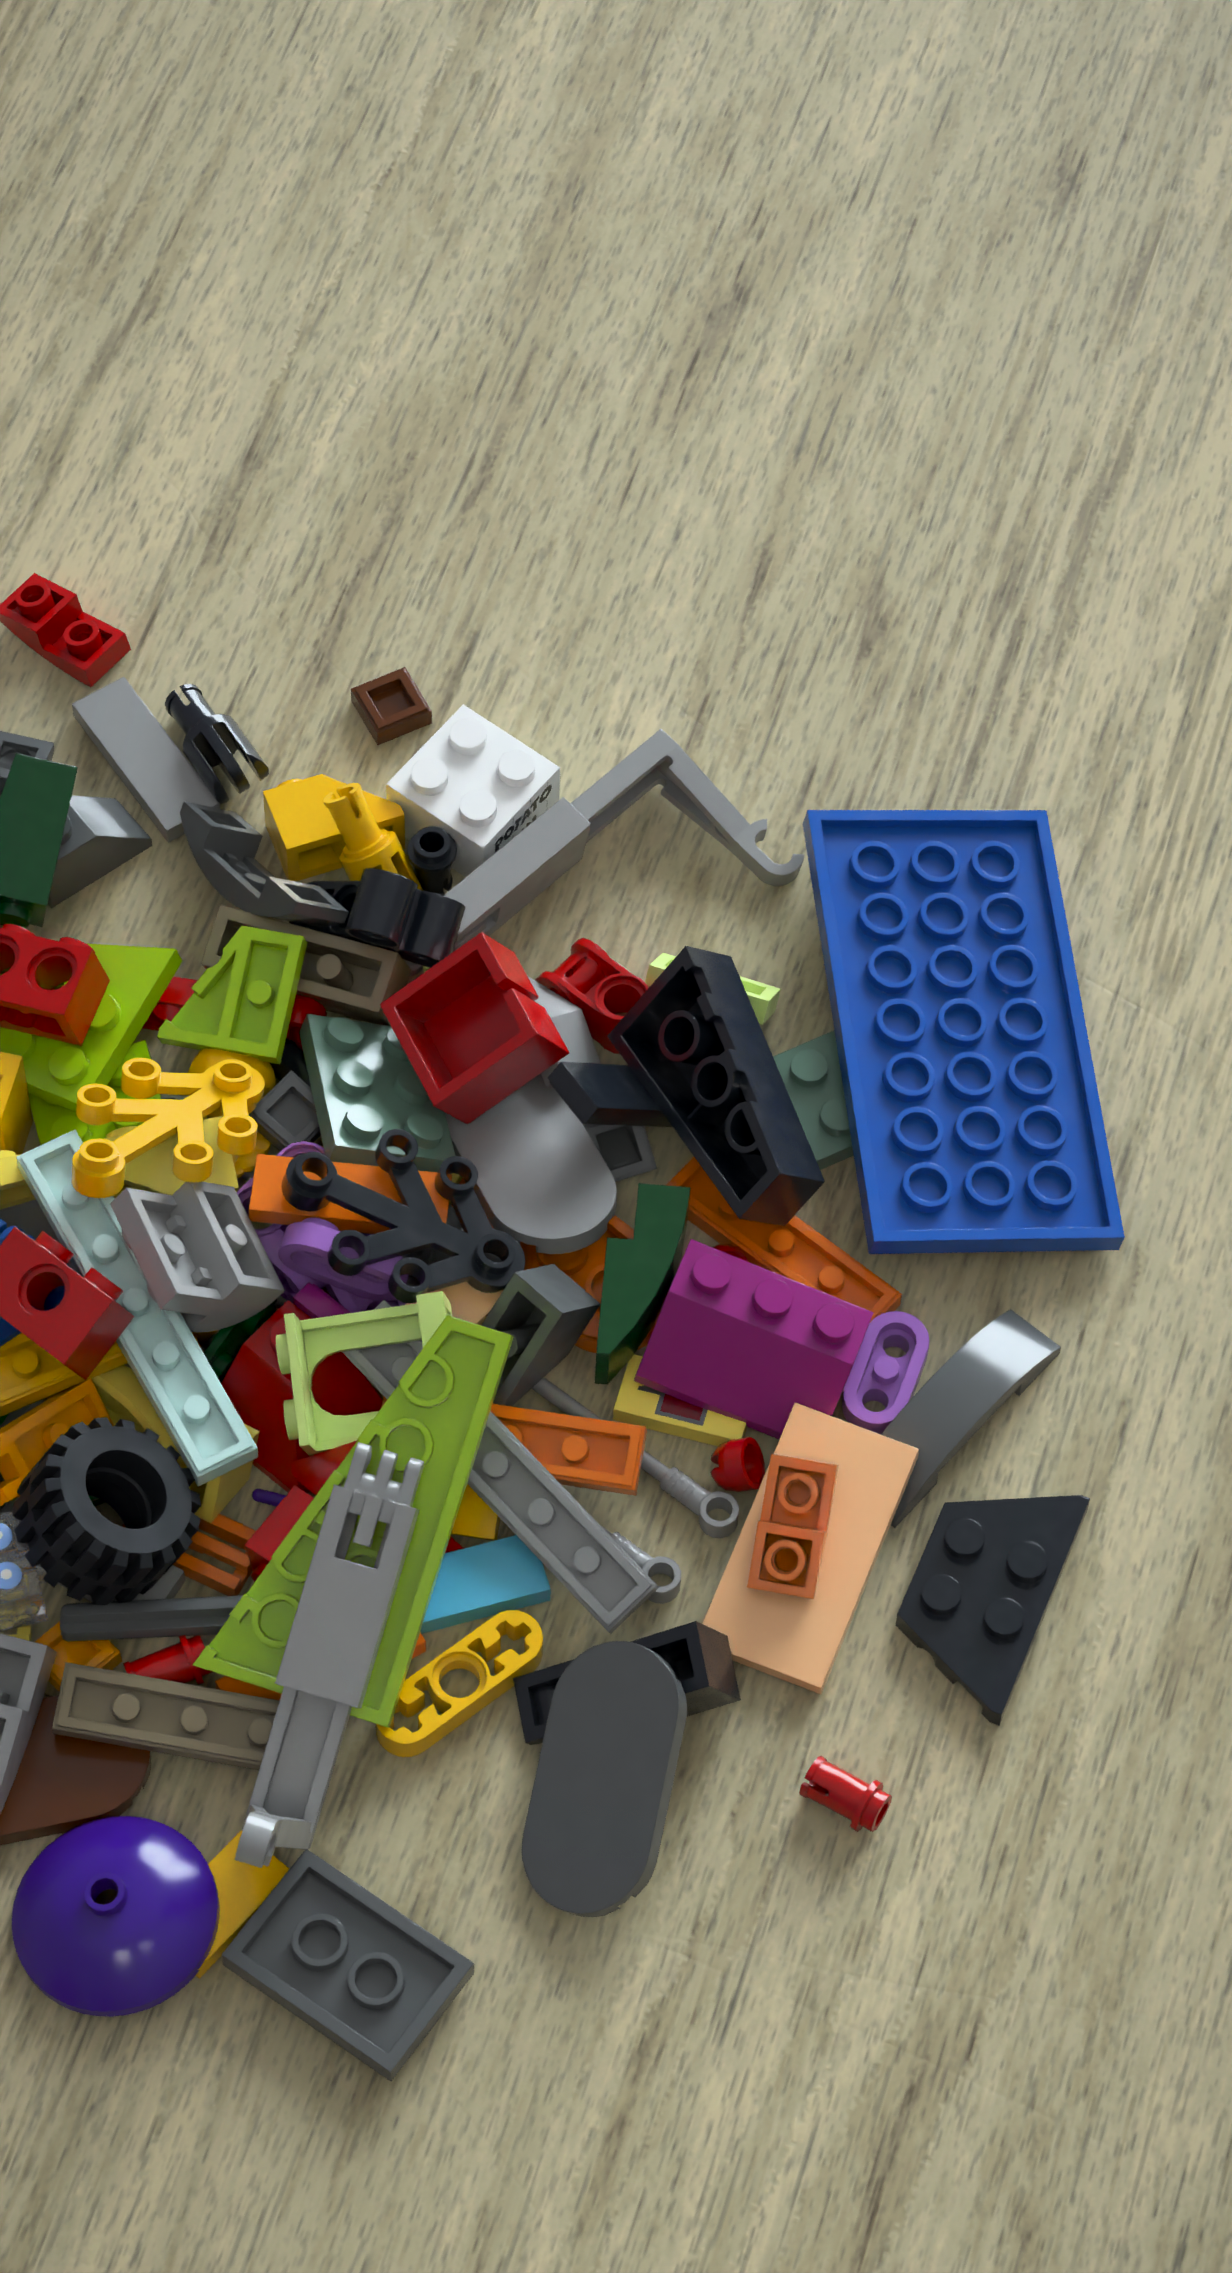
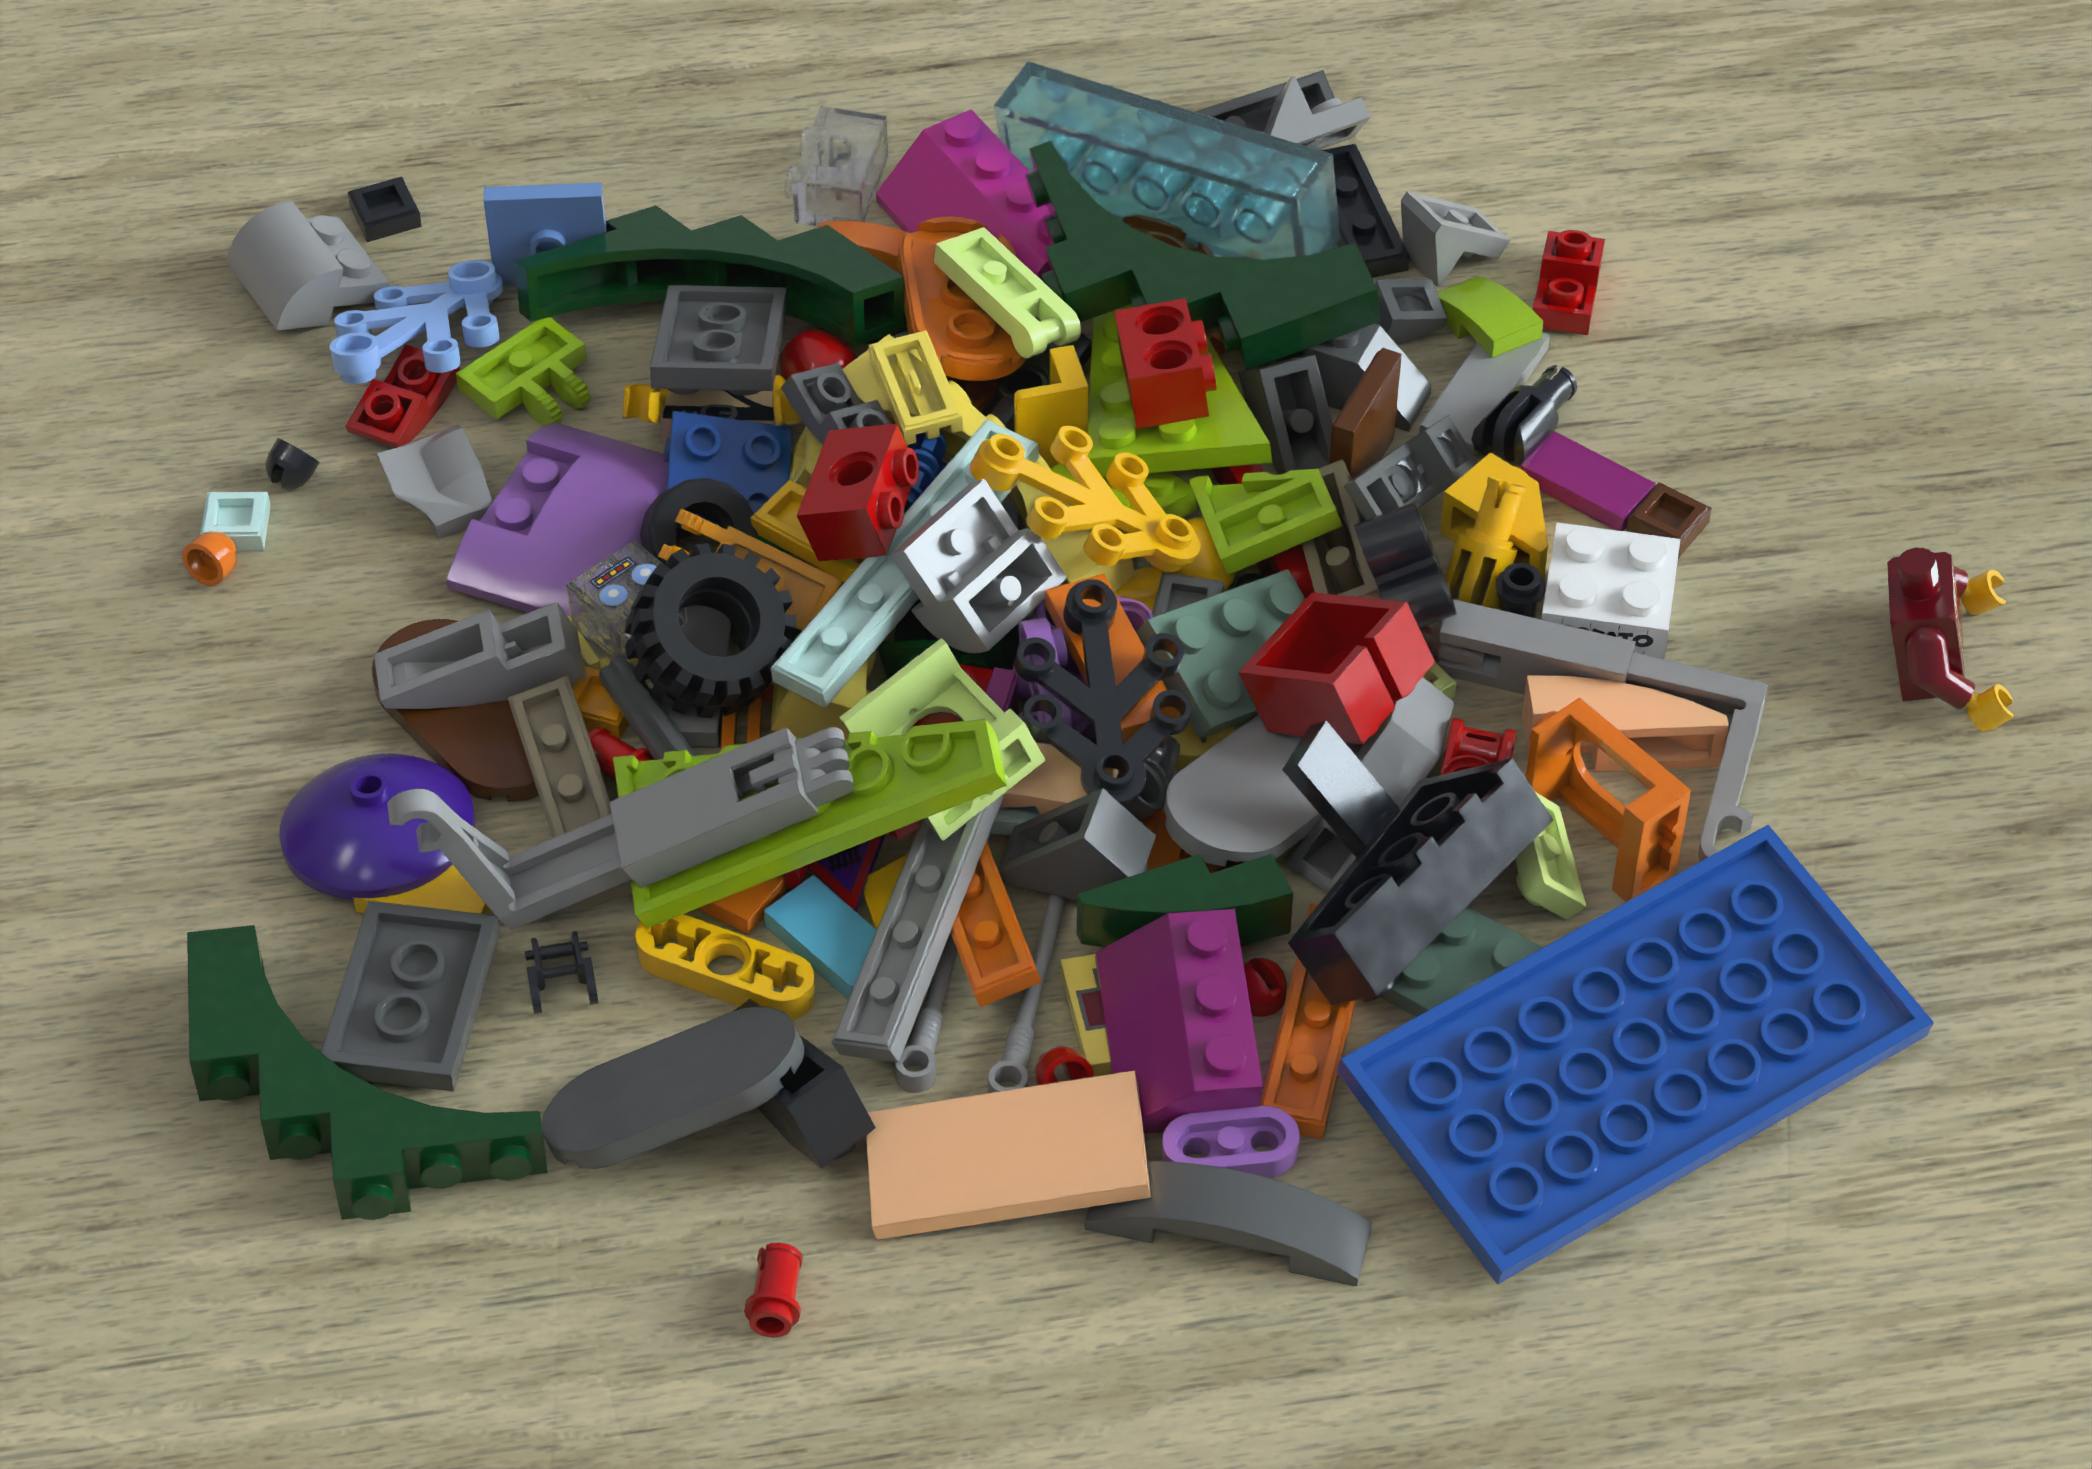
camera: 65 degrees right, 10 degrees down
orange slope [747,1454,839,1599] -> none
black wing [896,1495,1090,1726] -> none
none -> dark green arch [187,925,548,1220]
none -> black piece [525,931,599,1014]
none -> dark grey slope [1238,355,1333,475]
none -> reddish brown tile [1329,347,1402,479]
none -> lime slope [1437,276,1543,358]
none -> magenta tile [1521,431,1656,531]
none -> light nougat slope [1522,675,1729,772]
none -> orange panel [1525,697,1691,902]
none -> dark red torso [1887,547,2014,732]

